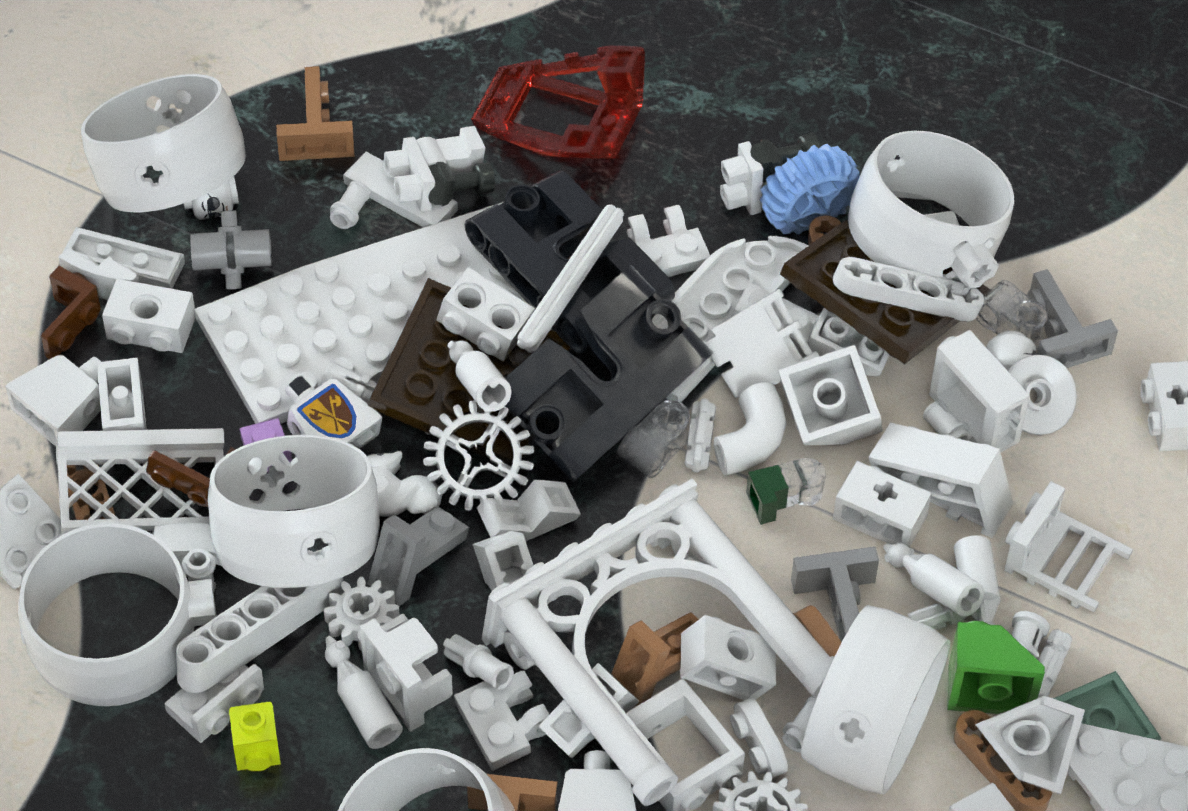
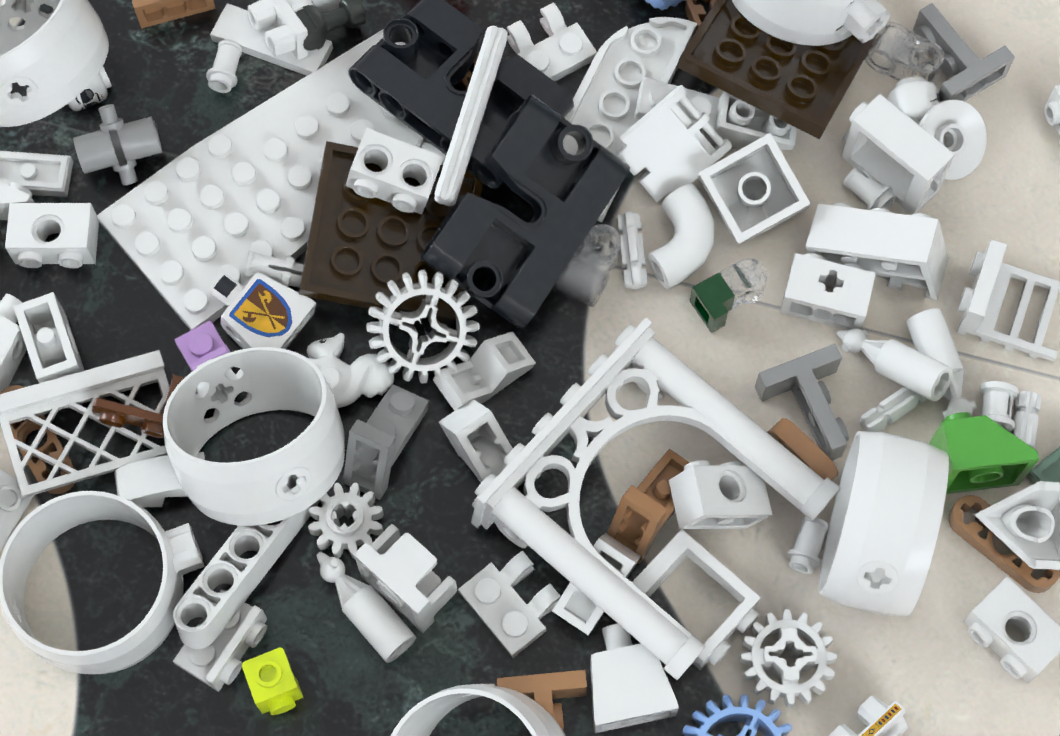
camera: 10 degrees left, 15 degrees up
white pin [182,548,216,592] -> none
white axle [443,634,514,690] -> none
white wheel [448,341,512,411] -> none
white plate [730,698,788,778] -> none
white beam [833,257,984,322] -> none

